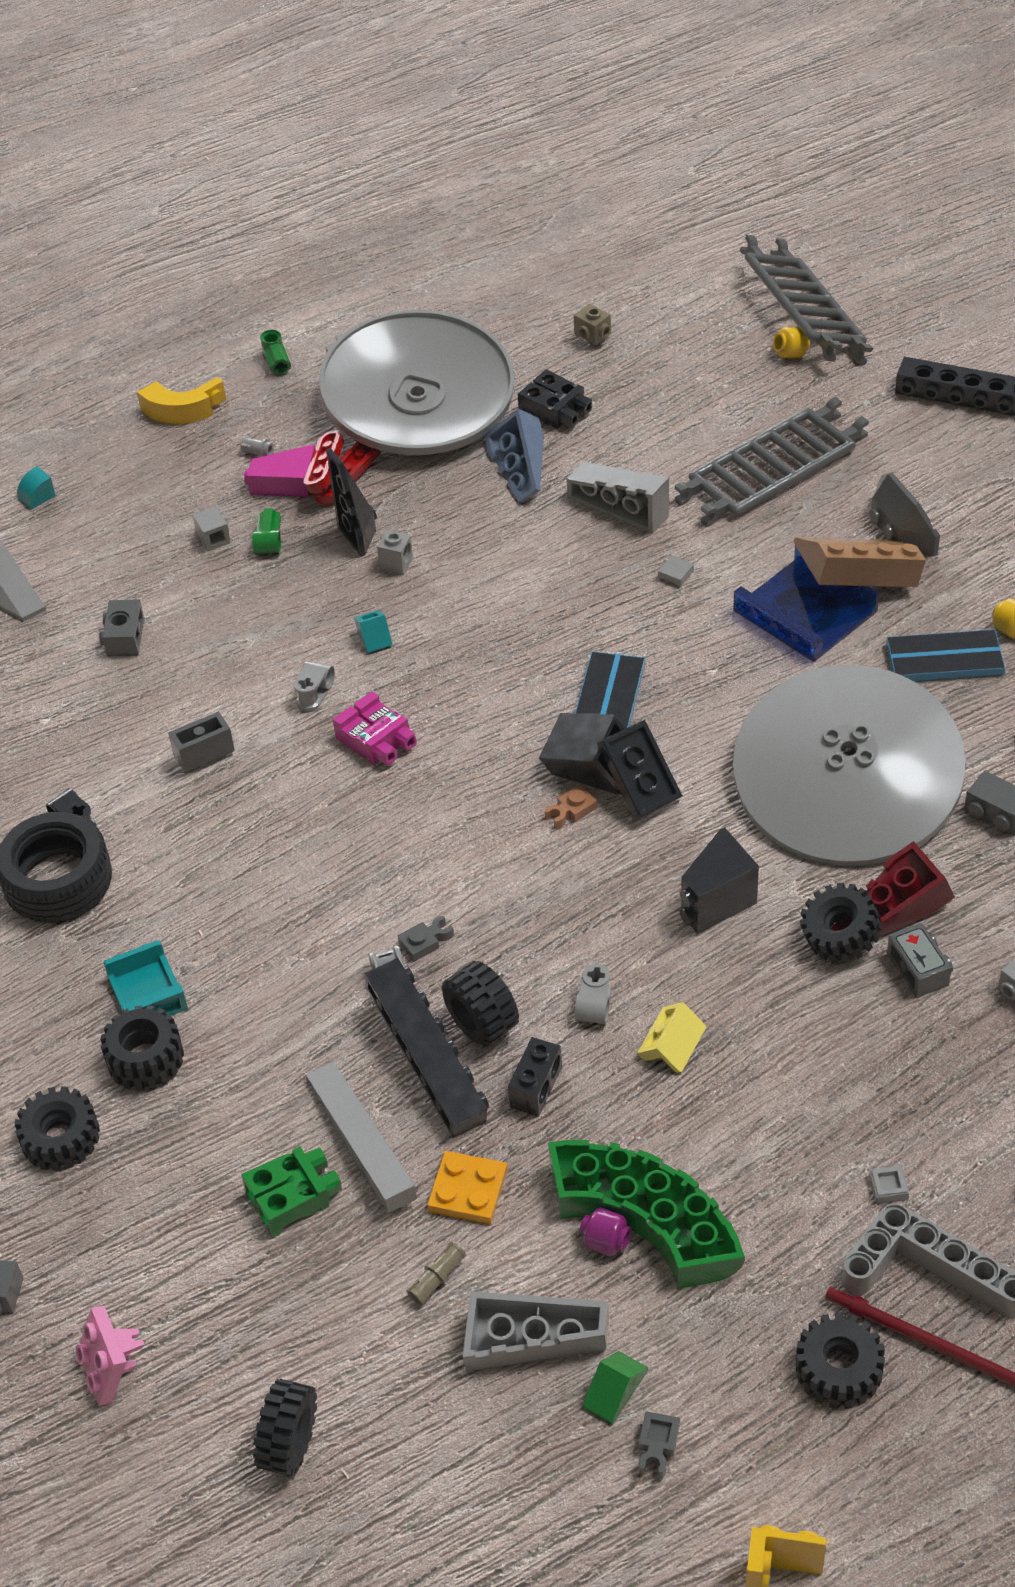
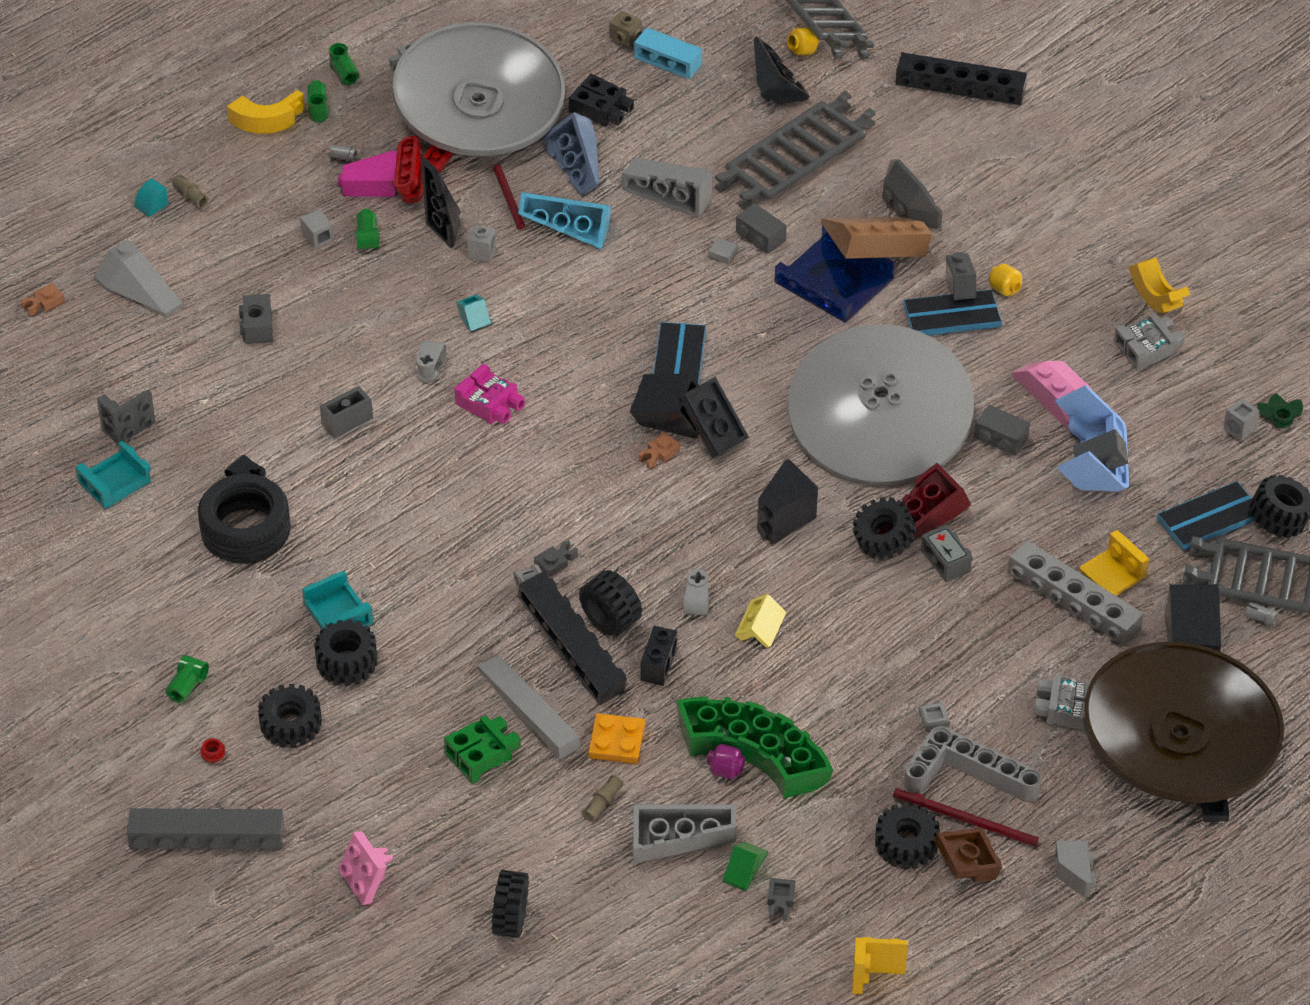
camera: 10 degrees left, 0 degrees up
none -> dark tan pin [172,175,209,208]
none -> green piece [307,80,328,122]
none -> dark red bar [493,165,525,230]
none -> medium azure wedge [518,192,612,249]
none -> medium azure brick [634,28,702,79]
none -> dark grey brick [736,203,787,254]
none -> black wedge [754,36,810,105]
none -> reddish brown plate [934,828,1003,883]
none -> dark grey brick [946,252,976,300]

